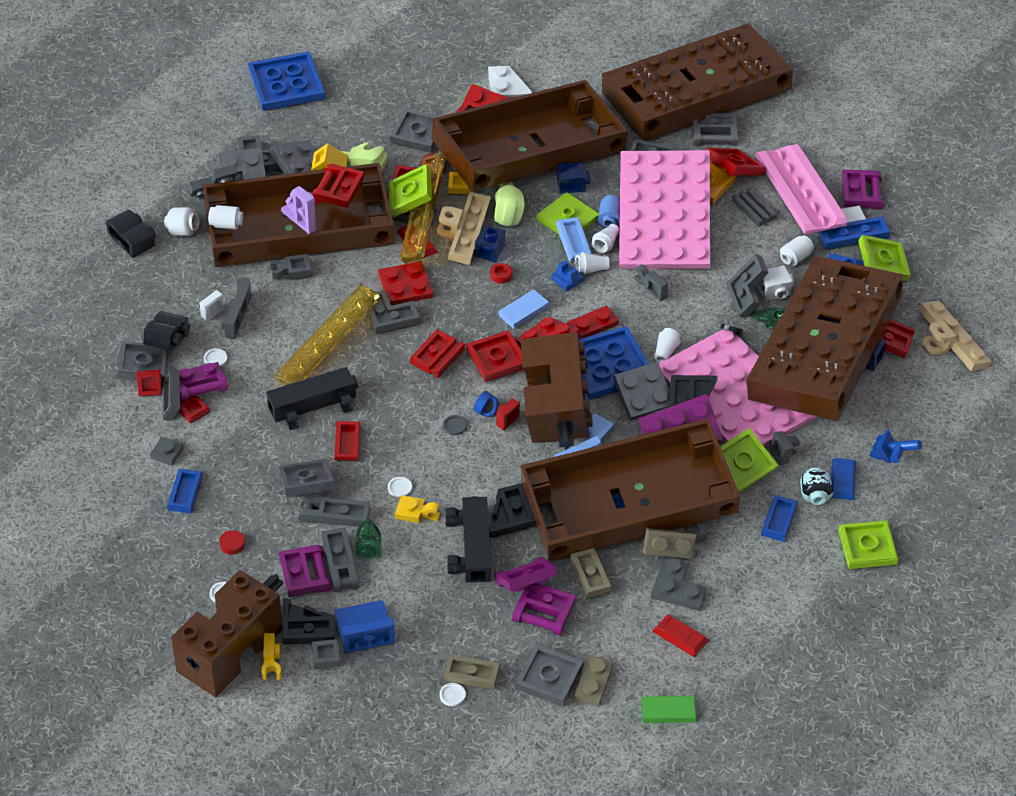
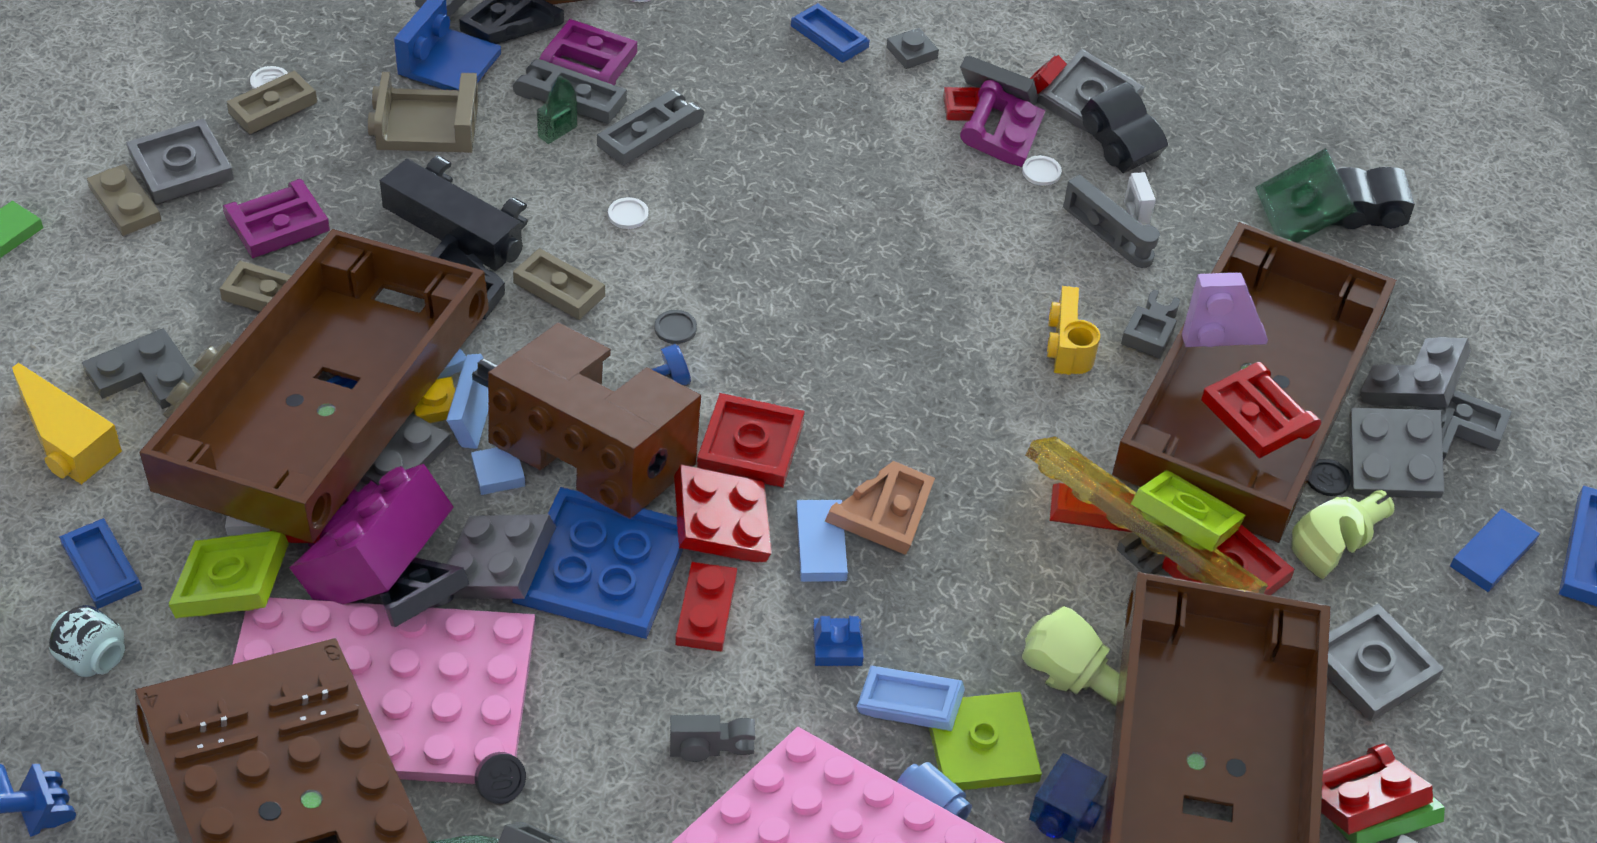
camera: 125 degrees right, 0 degrees up
white head [164,207,200,237] -> none
dark grey plate [188,165,237,198] -> none
white brick [208,205,243,230] -> none
red tile [219,530,245,555] -> none
black brick [266,367,358,430] -> none
clear yellow plate [274,284,380,386] -> none
flat silver plate [278,459,335,497] -> none
yellow brick [311,143,348,171] -> none
red tile [334,421,360,461] -> none
dark grey plate [363,290,420,334] -> none
red plate [378,261,434,306] -> none
yellow plate [395,495,440,523] -> none
red plate [410,329,465,378] -> none
tan plate [437,191,491,265] -> none
clear blue brick [474,225,506,263] -> none
red tile [490,263,513,284] -> none
magenta plate [495,557,557,592] -> none
red plate [496,398,520,430] -> none
white cone [574,252,610,275] -> none
white cone [592,224,620,253] -> none
red tile [652,614,709,657] -> none
white cone [654,328,681,362] -> none
dark grey tile [768,431,800,466] -> none
blue tile [831,458,856,500] -> none
none -> yellow slope [12,363,122,485]
none -> dark tan panel [368,72,479,153]
none -> dark tan plate [513,248,605,320]
none -> nougat wing [825,461,935,555]
none -> yellow plate [1047,286,1100,375]
none -> clear green plate [1255,148,1357,243]
none -> blue tile [1450,509,1540,592]

